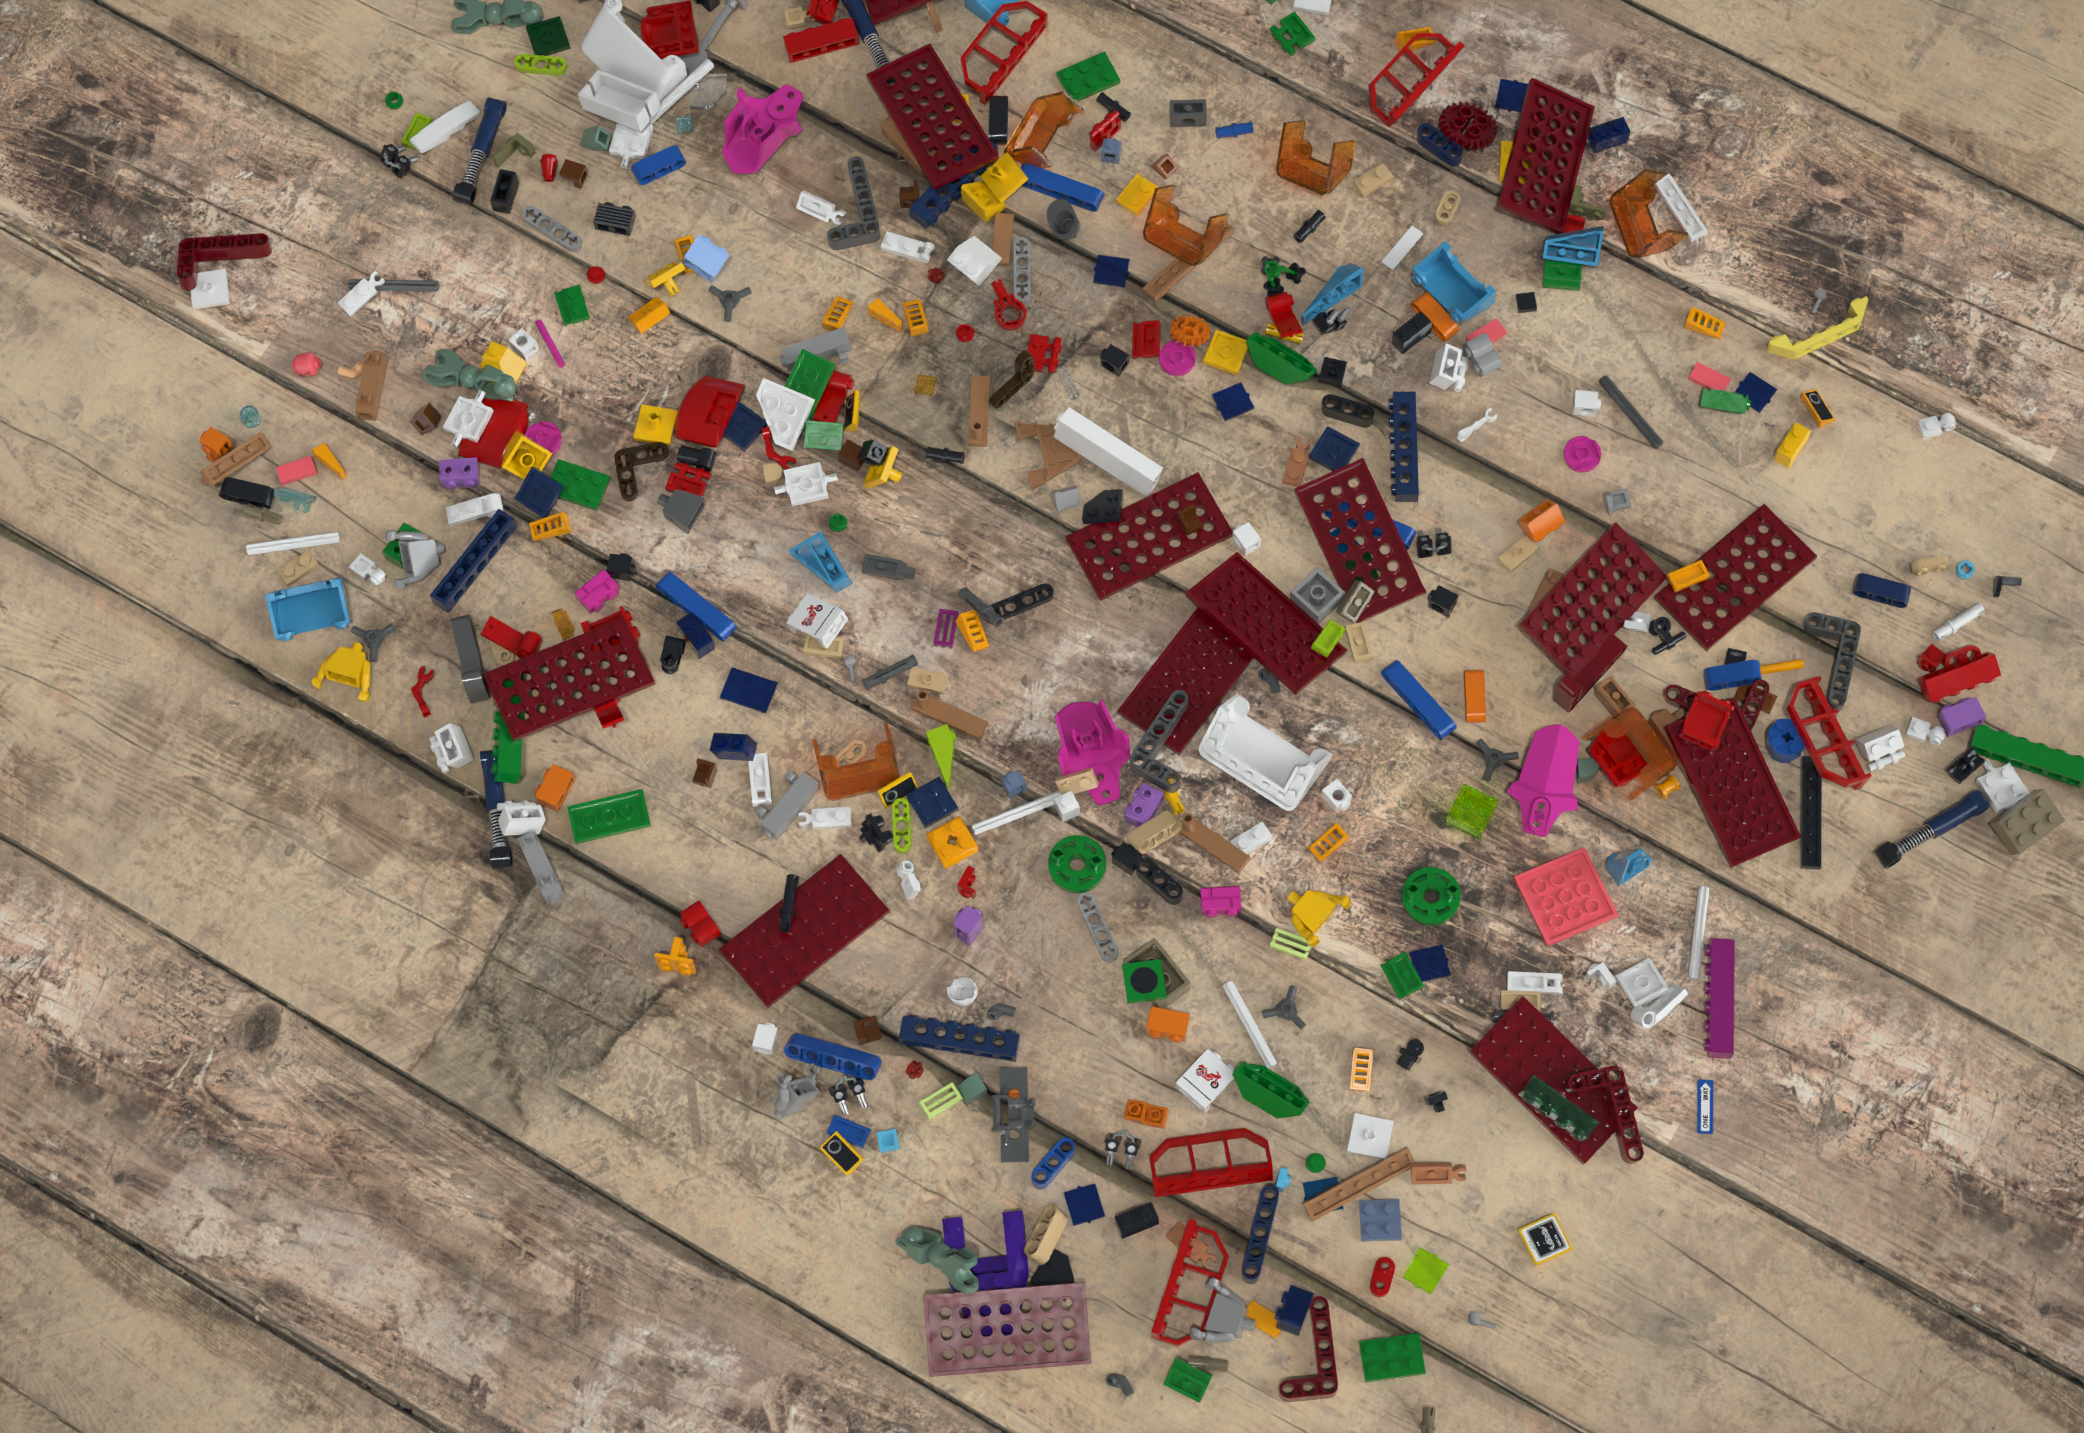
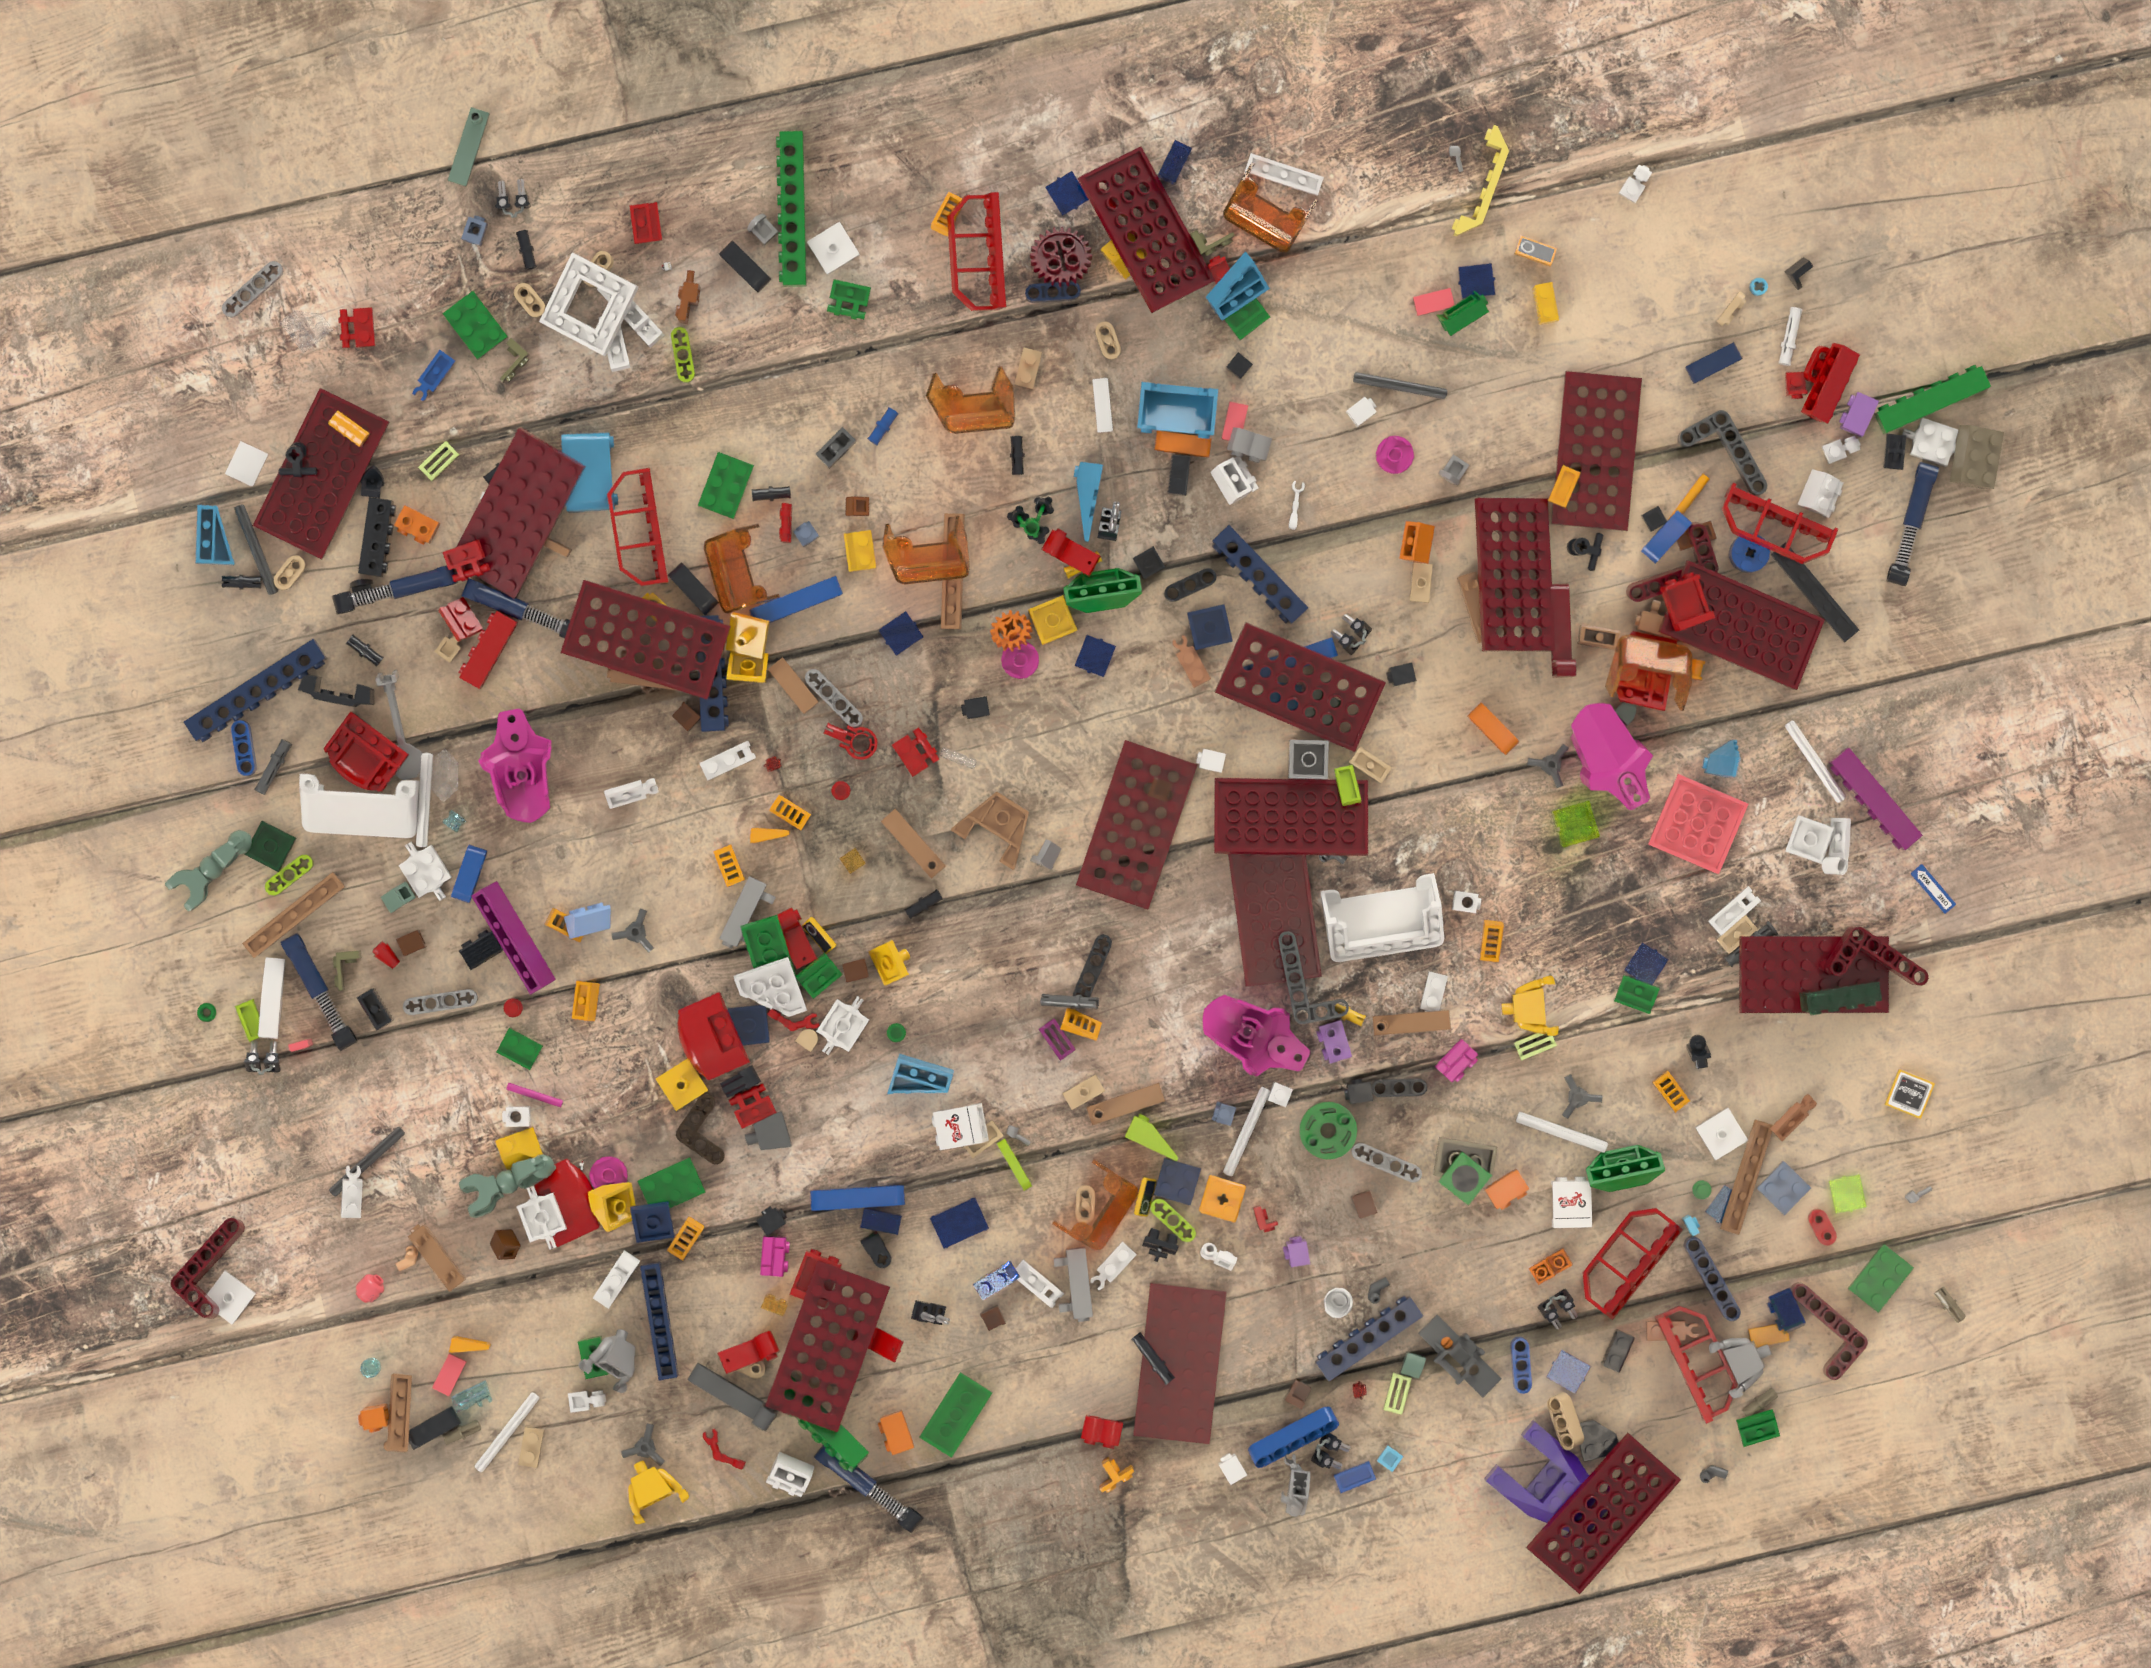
camera: 45 degrees left, 20 degrees up
dark azure windscreen [265,577,351,641] -> none
medium lavender brick [439,457,480,489] -> none
white brick [497,800,546,836] -> none
light grey brick [517,831,564,904] -> none
white piece [578,70,661,132] -> none
yellow tile [643,261,685,296] -> none
slope [820,1131,864,1175] -> none
dark grey beam [827,156,880,250] -> none
black brick [857,440,889,467] -> none
dark grey hinge [861,554,916,580] -> none
dark grey pin [862,654,918,691] -> none
sand green piece [895,1226,979,1294] -> none
white slope [947,236,1002,287] -> none
dark brown beam [989,350,1034,409] -> none
dark grey piece [1047,199,1080,240] -> none
white brick [1054,407,1163,497] -> none
tan plate [1055,767,1099,795] -> none
black plate [1082,489,1124,524] -> none
tan beam [1127,811,1183,854] -> none
red plate [1132,320,1161,359] -> none
dark tan slope [1336,580,1375,623] -> none
blue beam [1381,660,1457,740] -> none
green piece [1402,867,1461,926] -> none
black tile [1423,1090,1448,1113] -> none
white bracket [1585,962,1616,991] -> none
white bracket [1624,612,1651,633] -> none
light orange slope [1684,307,1726,340] -> none
none -> medium nougat plate [242,872,345,958]
none -> coral tile [288,1038,313,1052]
none -> magenta brick [471,881,556,995]
none -> black piece [911,1300,950,1325]
none -> lime beam [997,1138,1033,1191]
none -> reddish brown panel [1351,1190,1377,1219]

